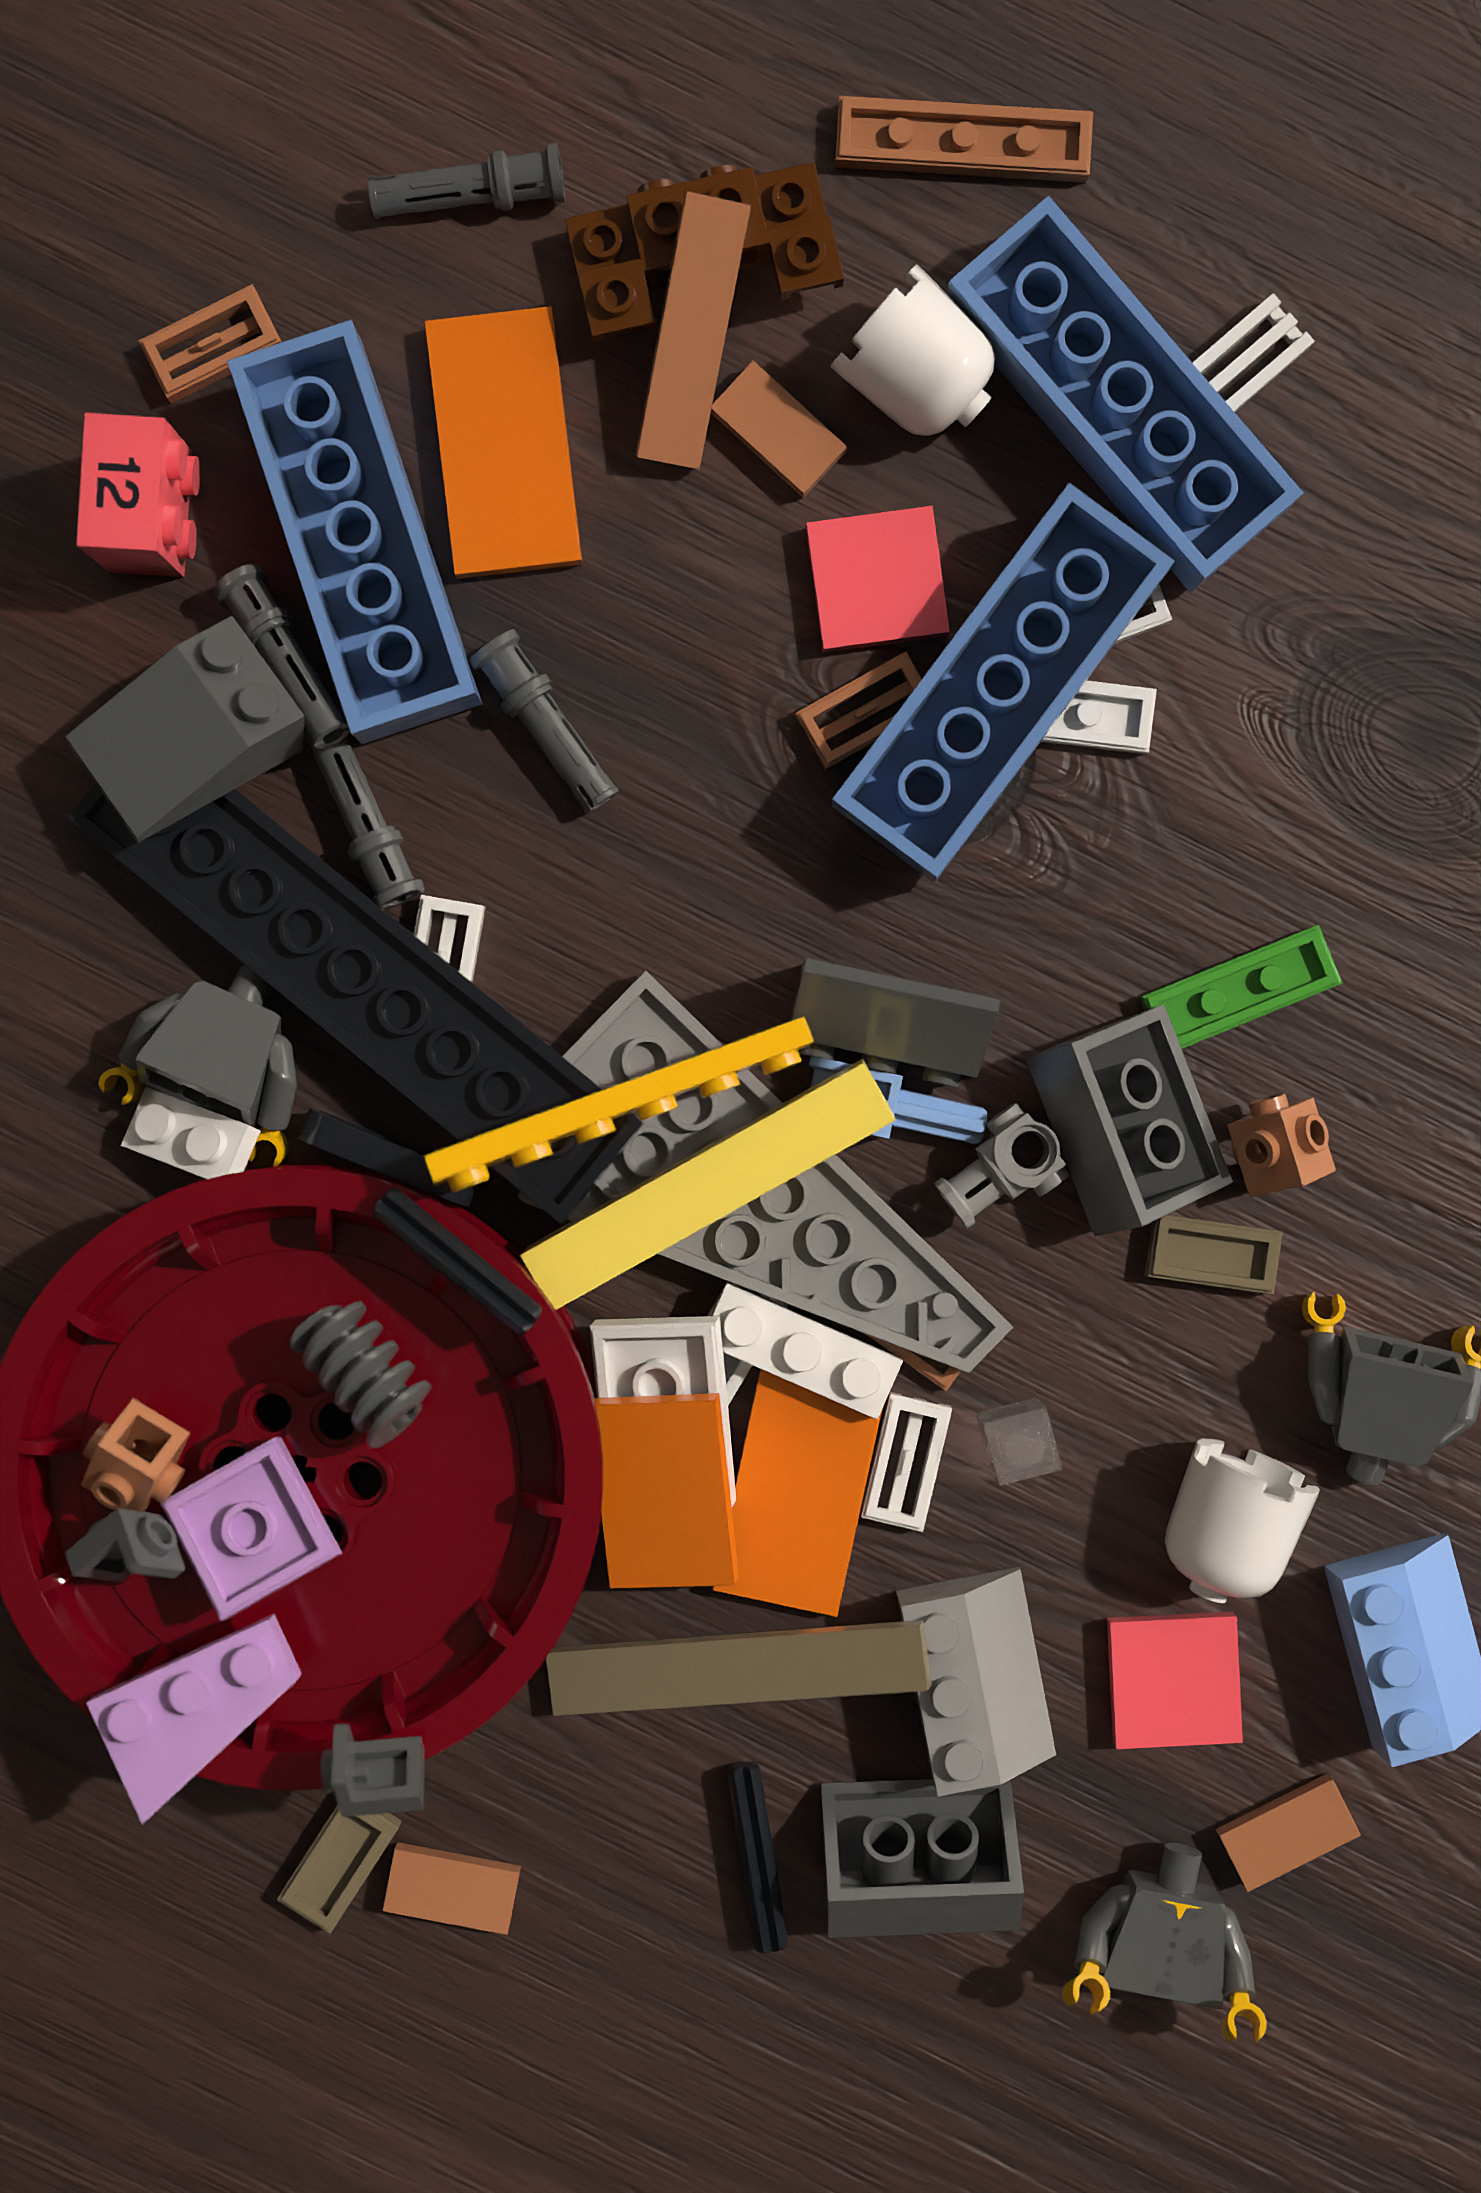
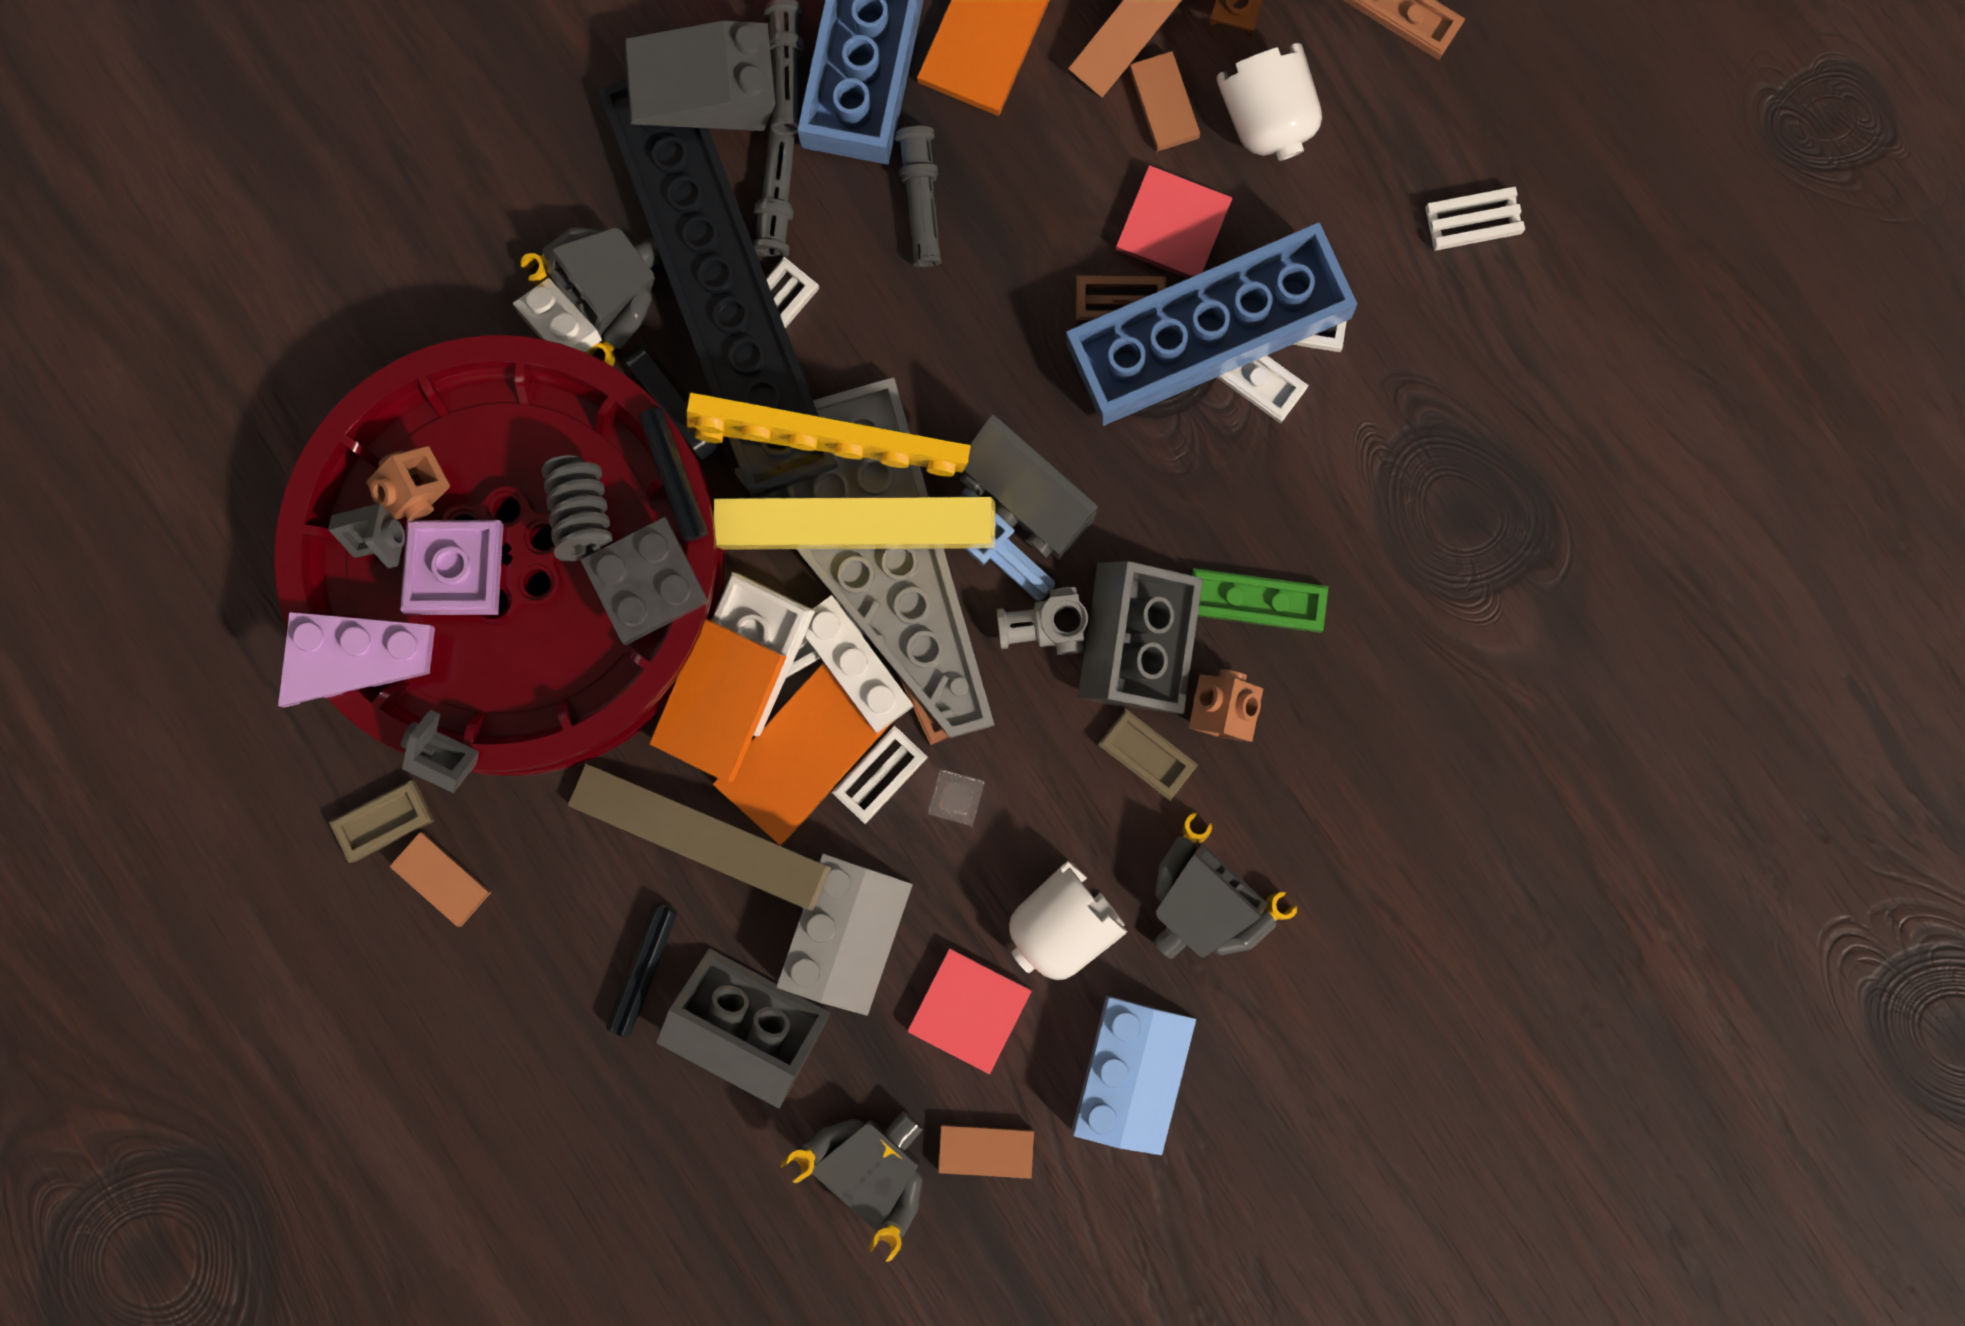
camera: 30 degrees right, 5 degrees down
medium blue brick [946,195,1303,593] -> none
none -> flat silver plate [581,517,709,645]

